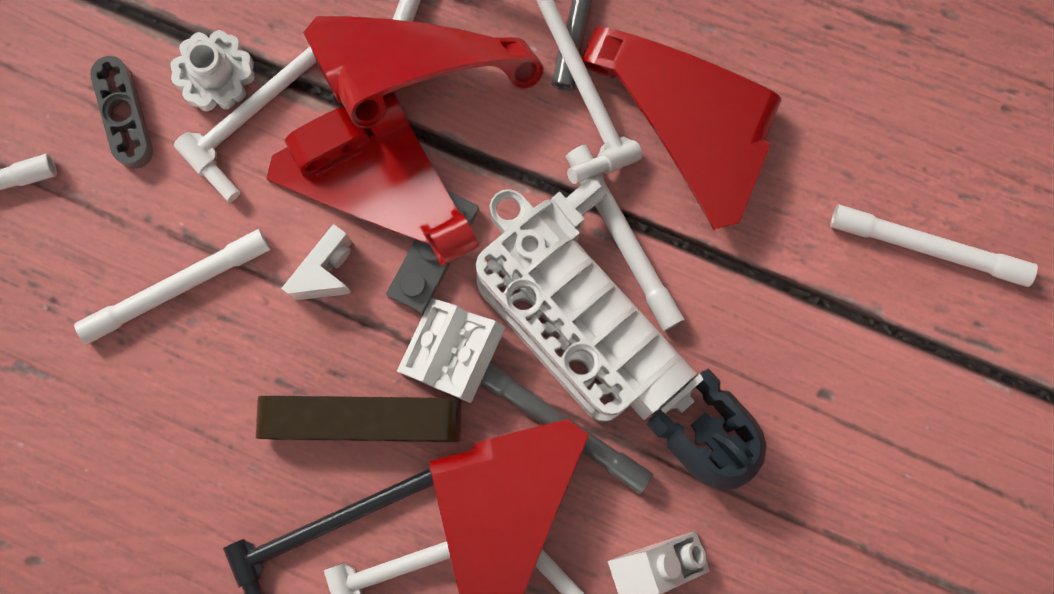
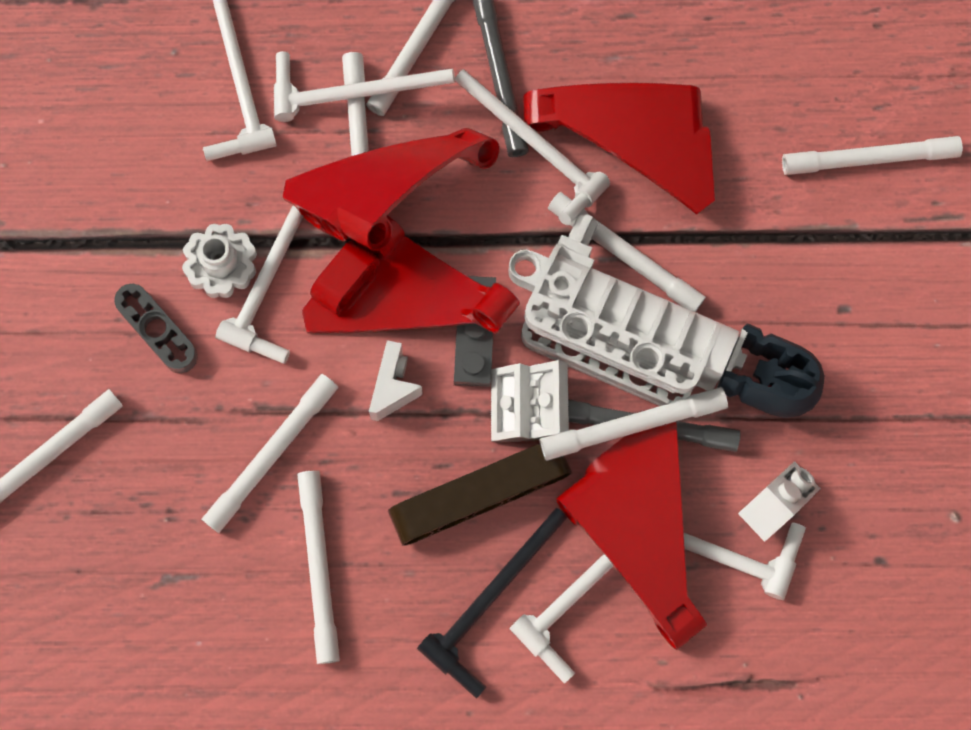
camera: 30 degrees left, 5 degrees down
none -> white piece [297,471,340,664]
none -> white piece [540,387,728,461]

